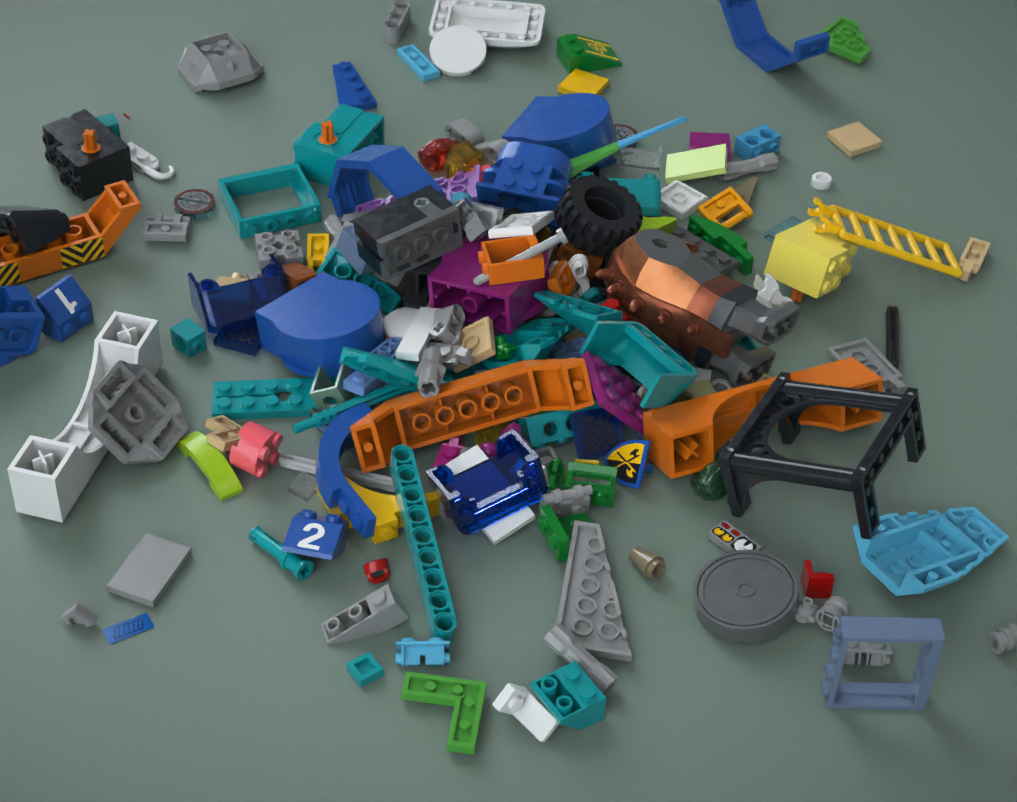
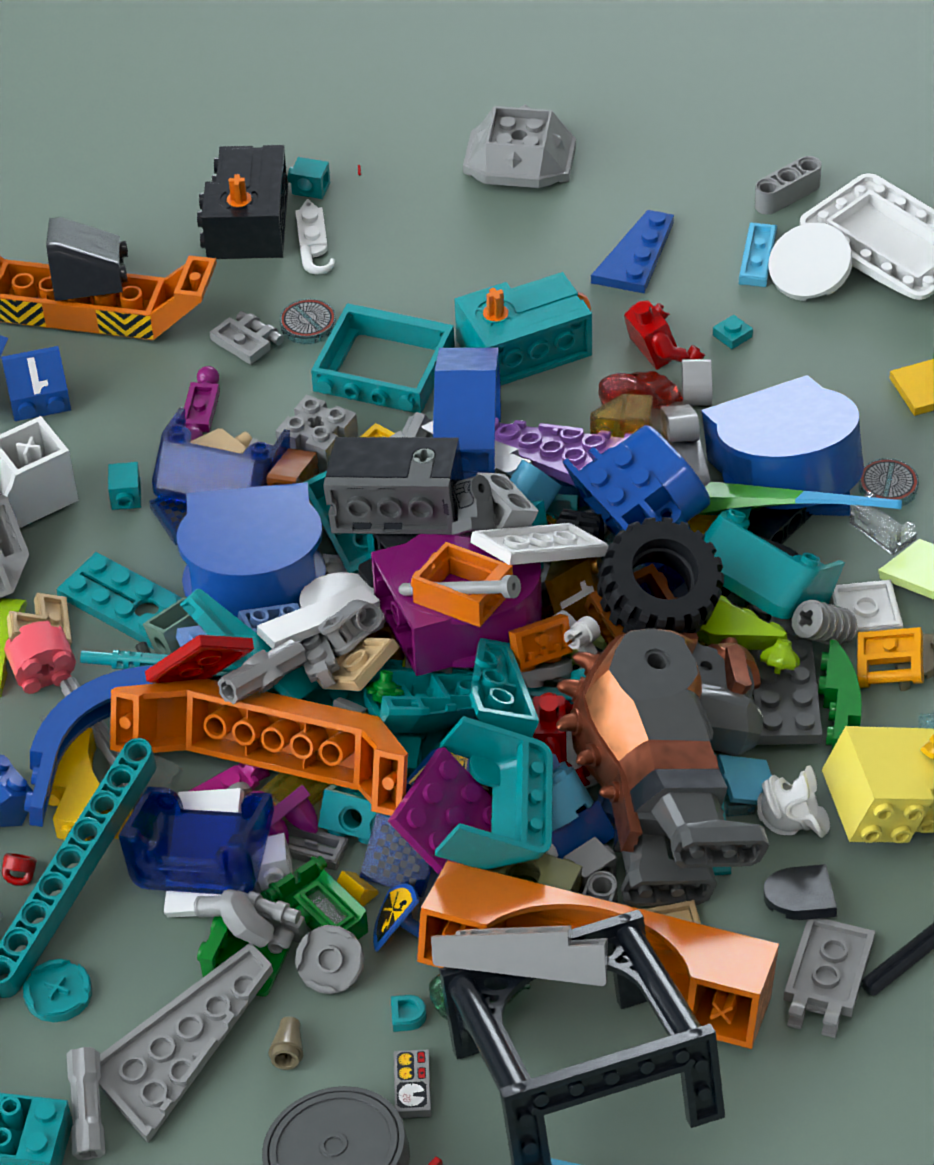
camera: 45 degrees right, 5 degrees up
none -> teal tile [23,959,92,1023]
none -> red tile [145,635,254,683]
none -> magenta plate [180,366,220,445]
none -> light grey arm [194,889,293,954]
none -> light grey tile [295,925,365,994]
none -> teal tile [391,995,427,1032]
none -> light grey wedge [431,925,608,986]
none -> red torso [624,300,705,370]
none -> teal plate [713,314,753,350]
none -> lime piece [760,638,800,674]
none -> tile [764,864,837,920]
none -> light grey piece [792,600,858,645]

